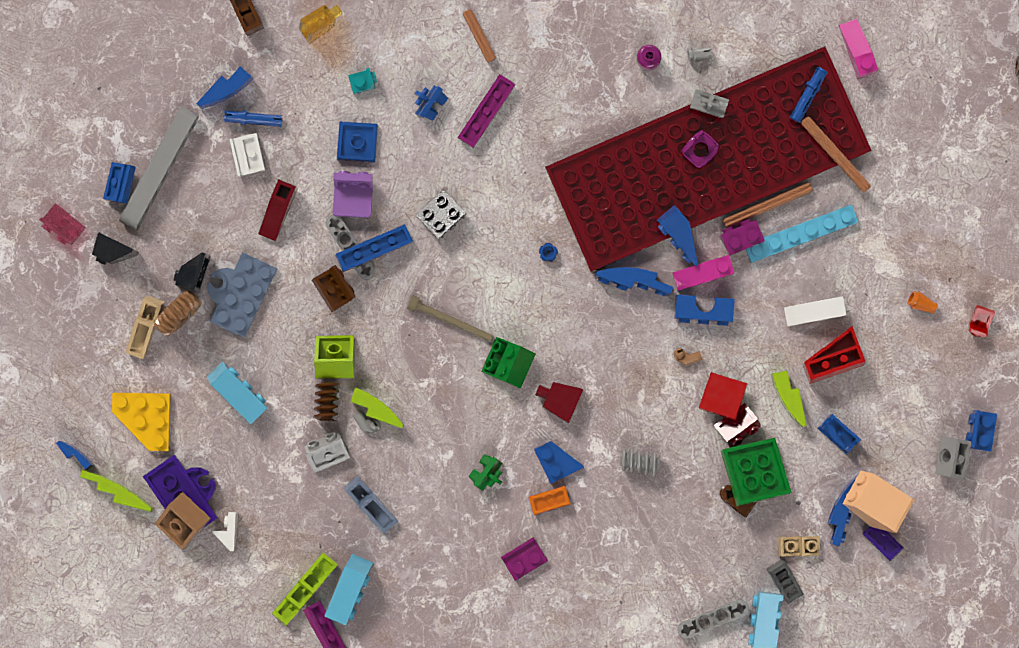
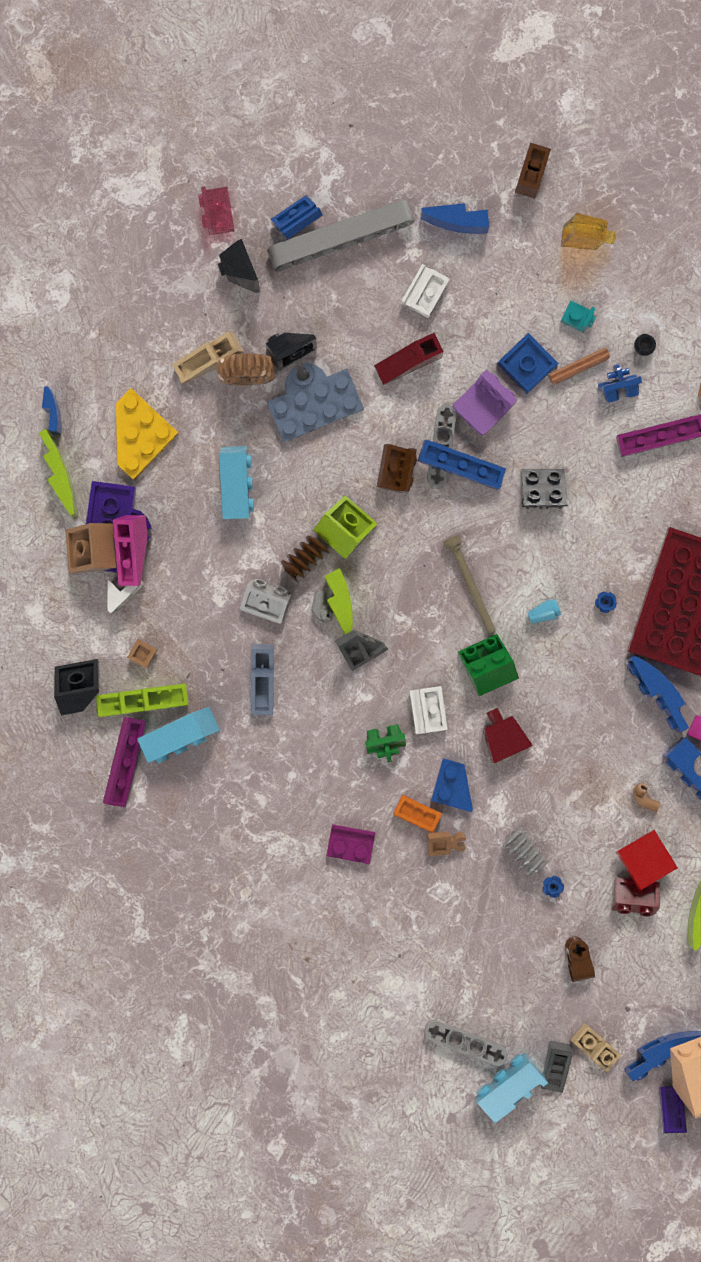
camera: 30 degrees right, 0 degrees up
blue pin [224,110,283,127] -> none
green plate [721,438,792,506] -> none
none -> black slope [54,659,99,716]
none -> dark pink slope [113,515,148,586]
none -> medium nougat plate [127,639,158,669]
none -> dark grey wing [335,630,388,671]
none -> white plate [409,686,448,734]
none -> medium nougat plate [427,831,466,857]
none -> medium azure cone [527,599,562,624]
none -> blue plate [542,876,564,898]
none -> nougat axle [549,348,610,385]
none -> black plate [634,334,656,356]

